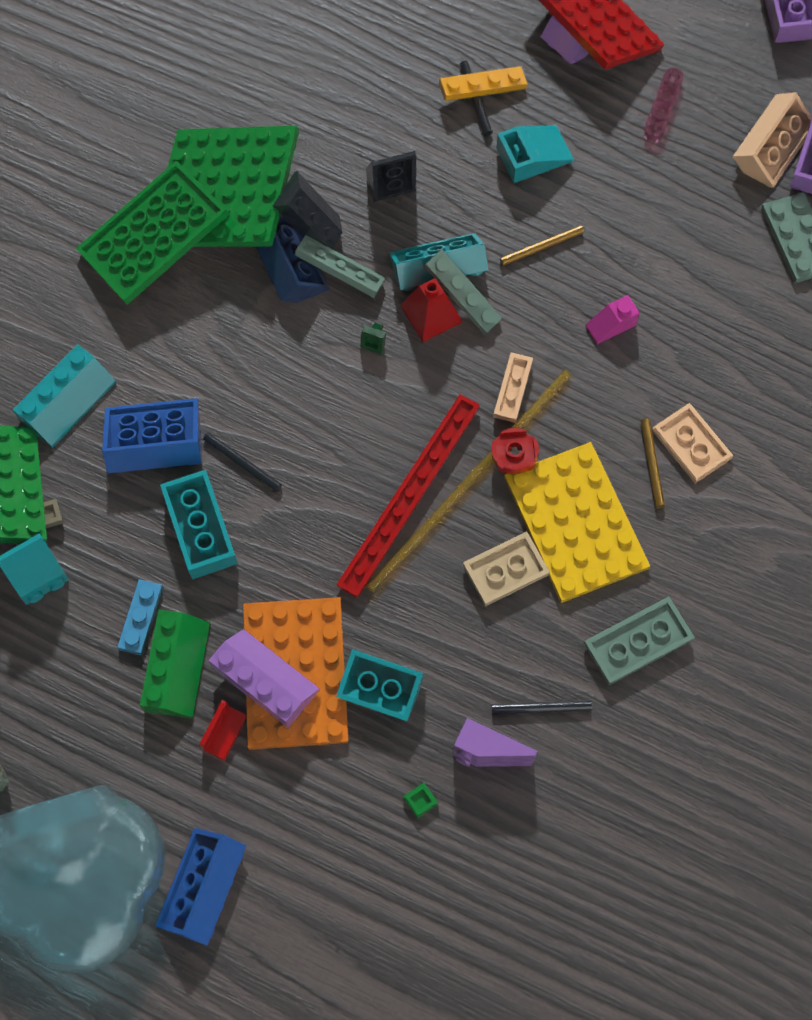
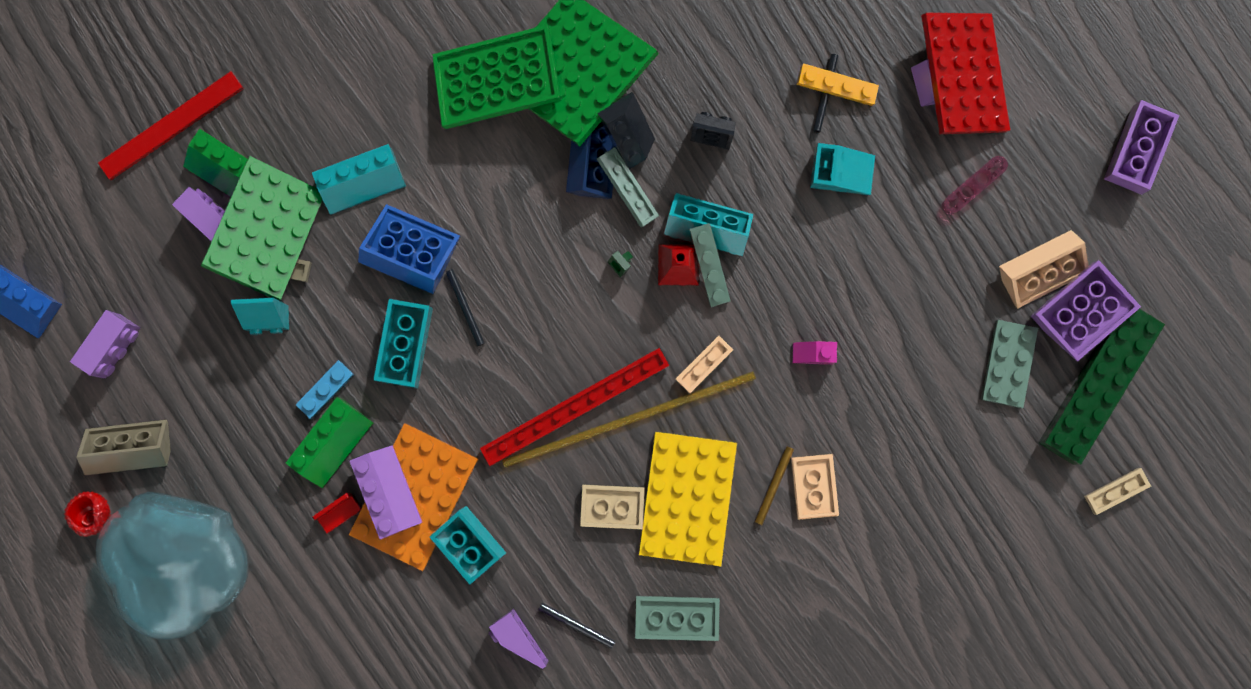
camera: 30 degrees right, 15 degrees up
blue slope [155,828,246,946] -> none
green tile [403,783,438,819] -> none
red plate [491,428,539,474] -> none
pearl gold bar [500,225,584,266] -> none

